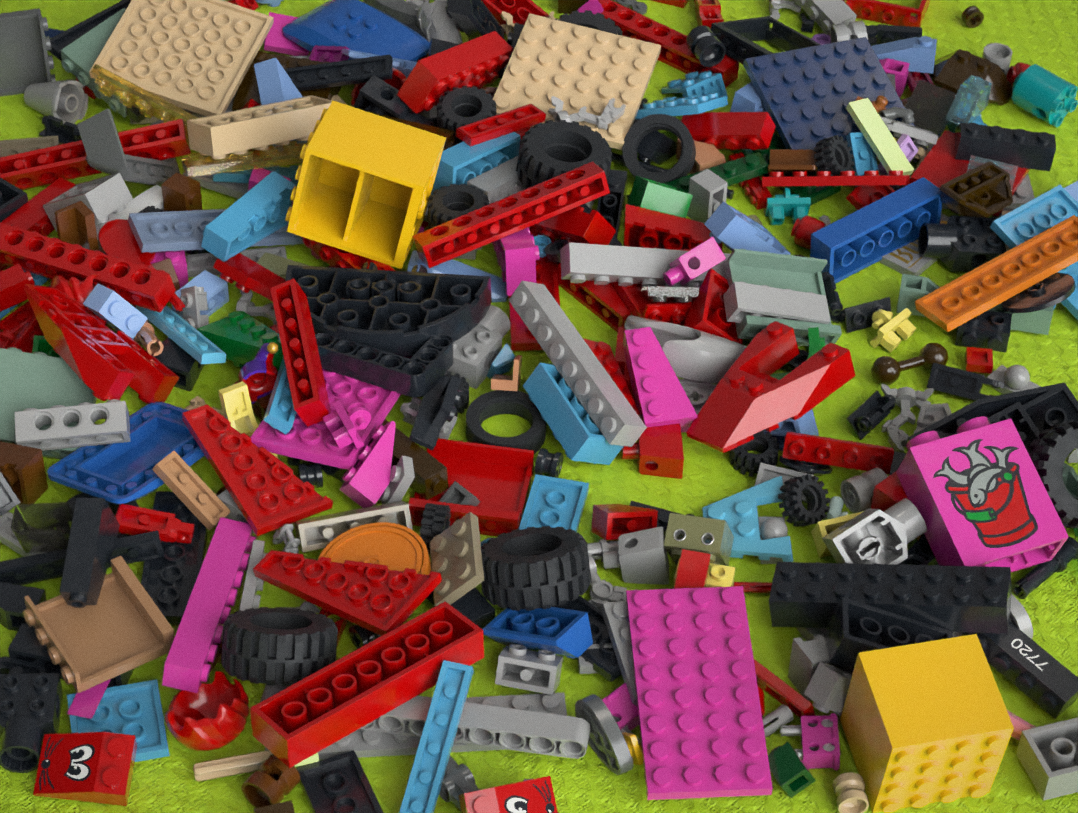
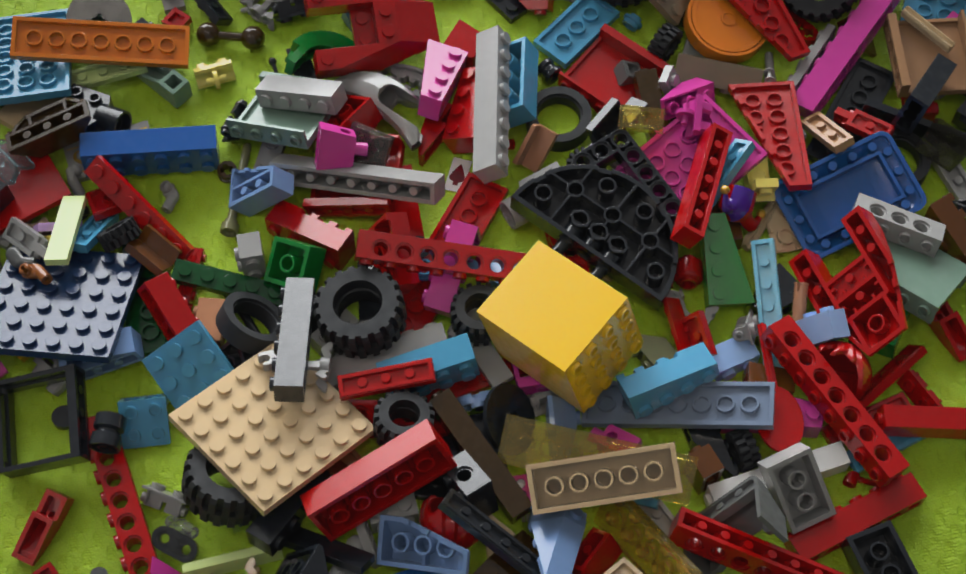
camera: 150 degrees left, 20 degrees up
reddish brown panel [55,201,99,251] -> none
dark azure slope [487,344,515,379] -> none
teal hips [764,188,811,225] -> none
red head [791,215,826,250] -> none
black hinge [838,297,891,333] -> none
none -> brick [269,277,315,402]
none -> clear yellow brick [618,104,666,135]
none -> tan axle [900,6,955,53]

